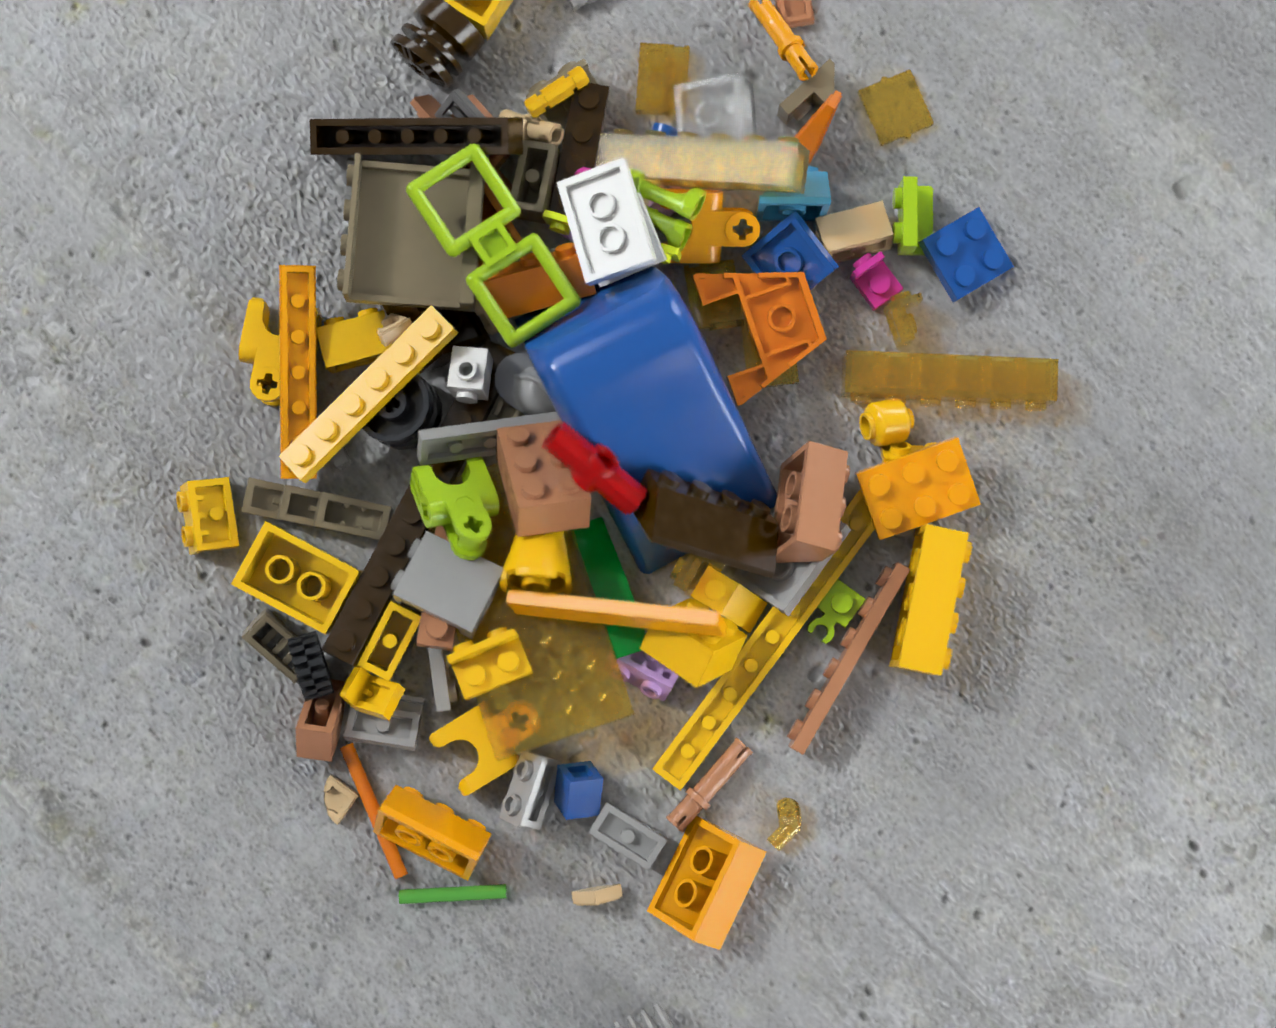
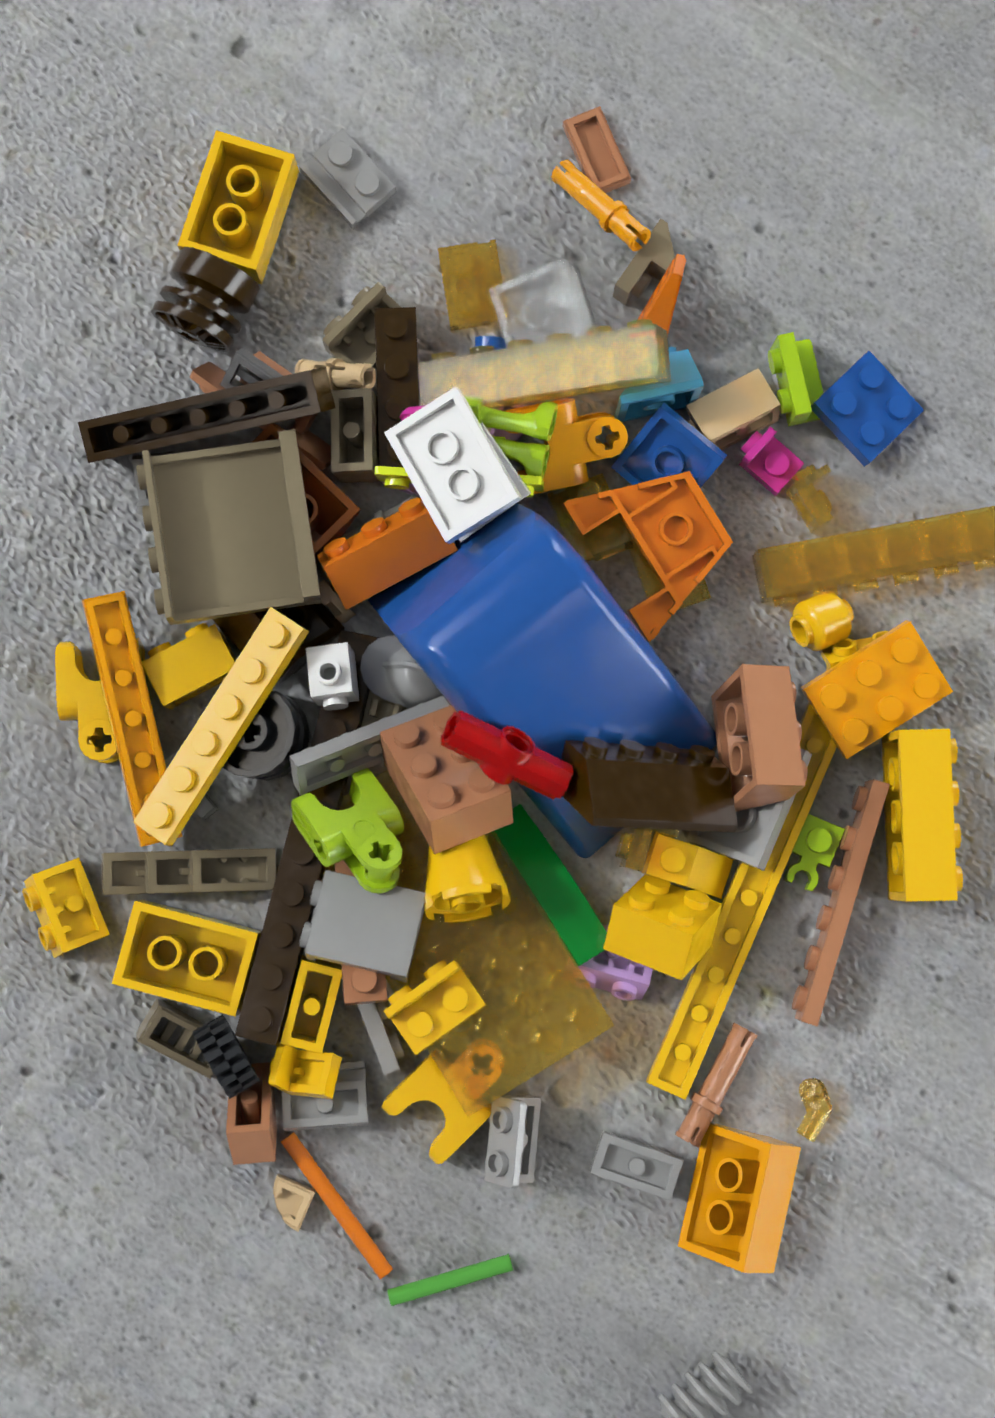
camera: 20 degrees left, 0 degrees up
light orange slope [373,785,492,881] -> none
tan tile [377,313,412,346] -> none
lime bar [406,143,581,348] -> none
light orange tile [506,589,727,637] -> none
yellow axle [524,66,589,118] -> none
blue panel [554,761,604,820] -> none
tan tile [571,884,623,906] -> none
clear yellow piece [857,69,934,146] -> none

